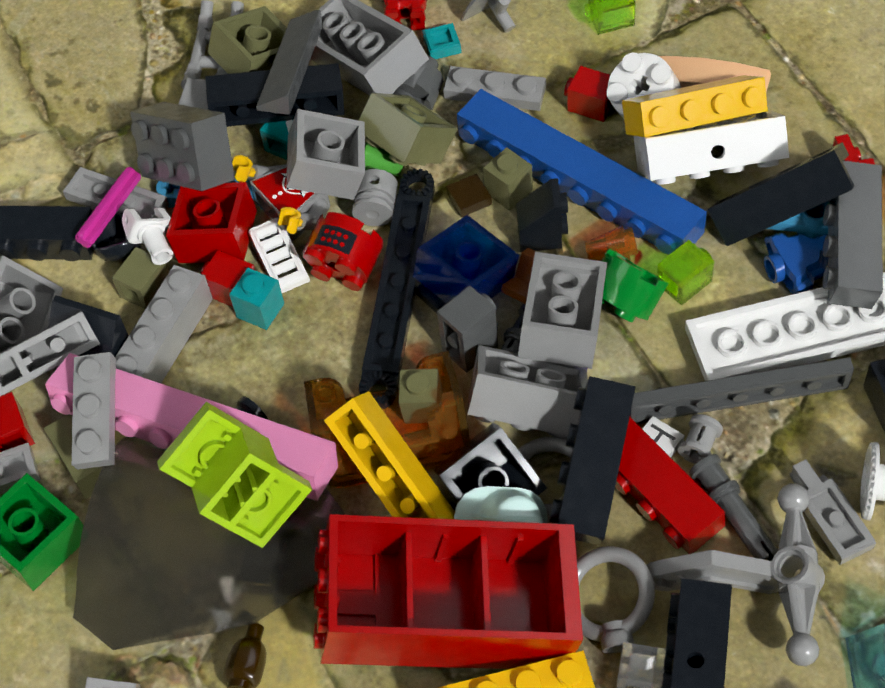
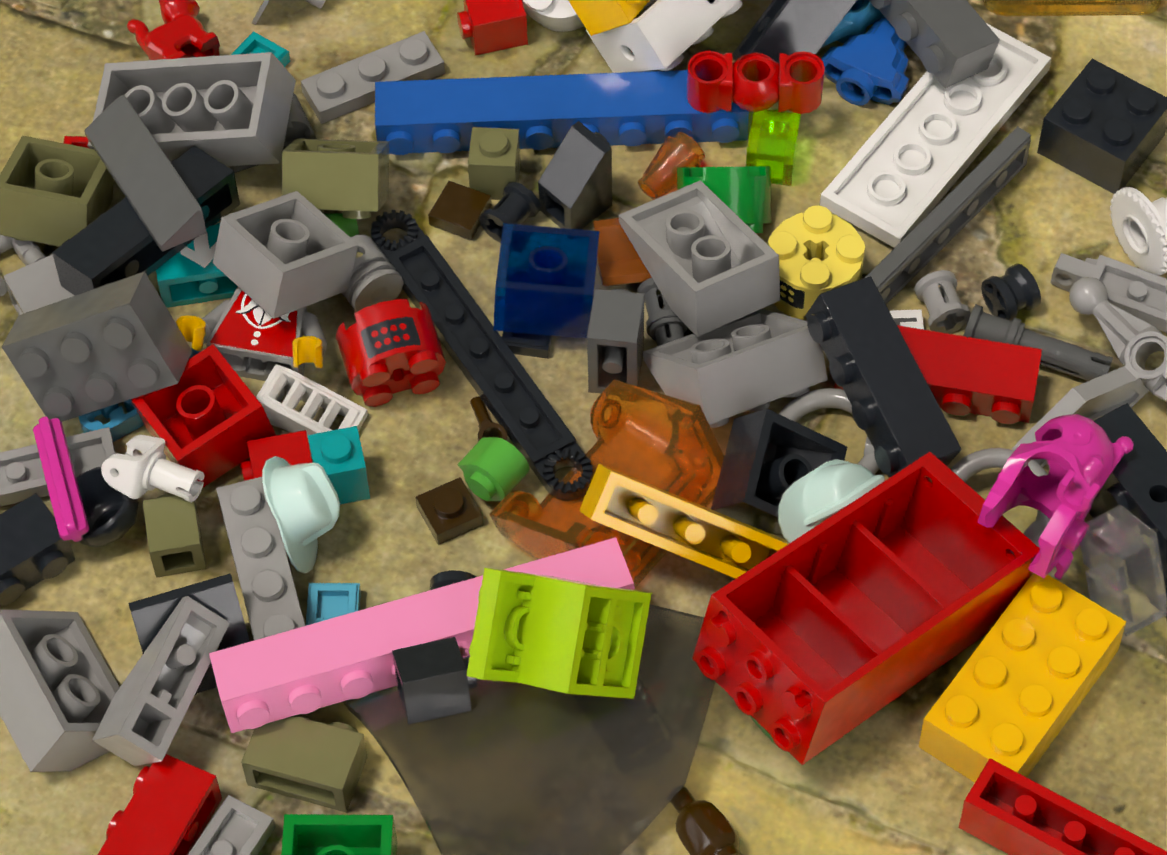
camera: 45 degrees left, 0 degrees up
light grey plate [71,352,116,470] -> none
olive brick [399,369,443,424] -> none
none -> light aqua piece [262,456,340,574]
none -> medium azure tile [306,583,361,626]
none -> black brick [392,637,478,725]
none -> dark brown plate [415,477,483,545]
none -> bright green plate [457,437,530,501]
none -> dark brown hand [470,397,507,442]
none -> black bush [479,182,541,245]
none -> red piece [687,51,825,114]
none -> light yellow brick [768,206,865,320]
none -> dark pink helmet [977,414,1134,580]
none -> black wheel [981,263,1041,321]

